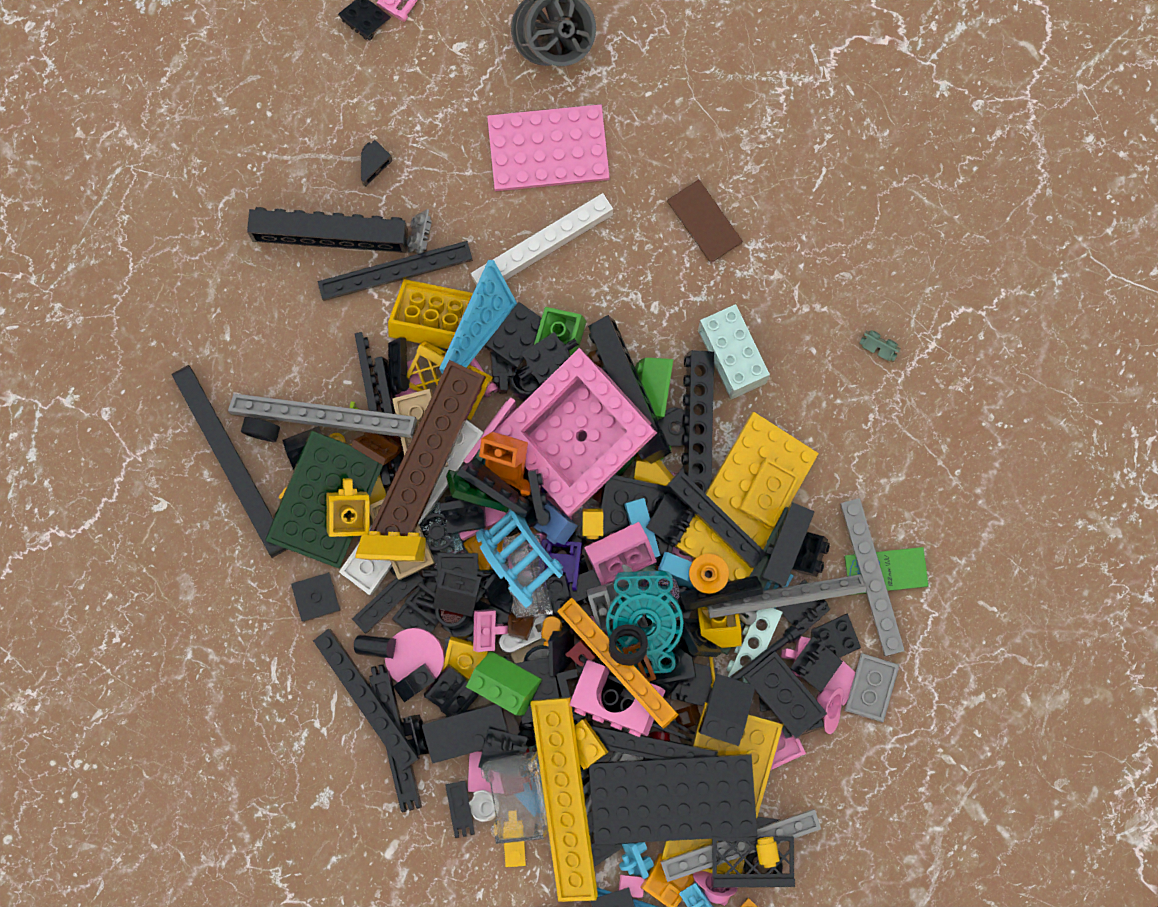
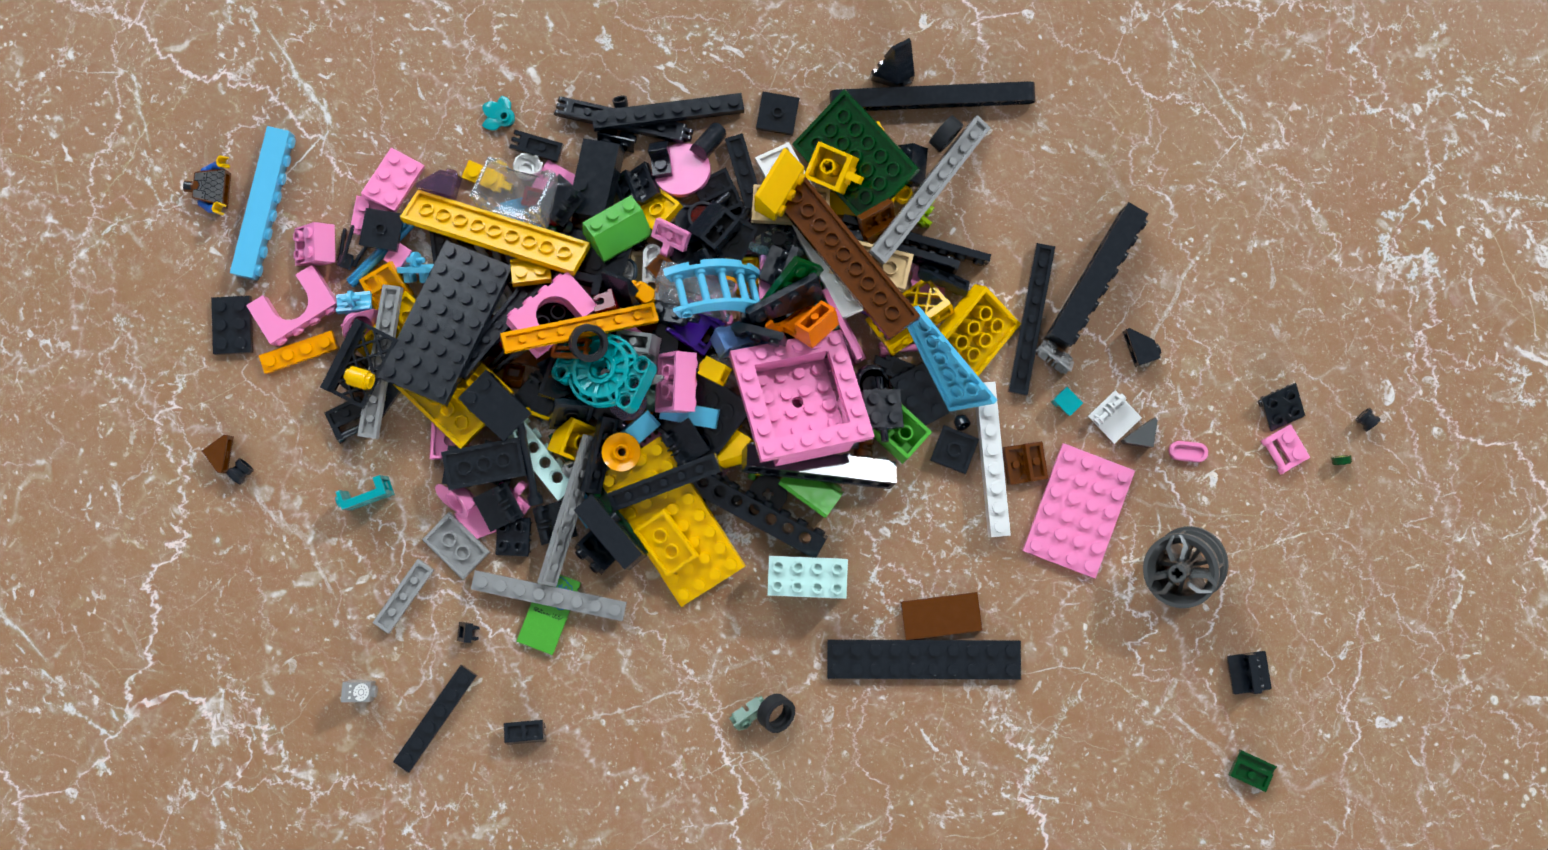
camera: 115 degrees right, 5 degrees up
none -> black plate [324,396,362,444]
none -> teal panel [335,475,395,511]
none -> light grey slope [341,679,378,702]
none -> light grey plate [373,559,435,634]
none -> black plate [393,665,478,773]
none -> clear purple slope [416,168,462,200]
none -> black tile [457,622,480,643]
none -> teal plate [482,96,515,131]
none -> black hinge [504,720,547,745]
none -> black hinge [612,95,628,108]
none -> black tyre [757,694,795,733]
none -> black plate [827,639,1021,680]
none -> black wedge [870,38,915,87]
none -> black plate [930,425,979,475]
none -> black hinge [954,414,971,431]
none -> reddish brown slope [1002,441,1049,485]
none -> teal panel [1050,387,1083,416]
none -> white hinge [1088,390,1142,444]
none -> dark grey slope [1121,417,1158,448]
none -> bright pink tile [1168,441,1208,462]

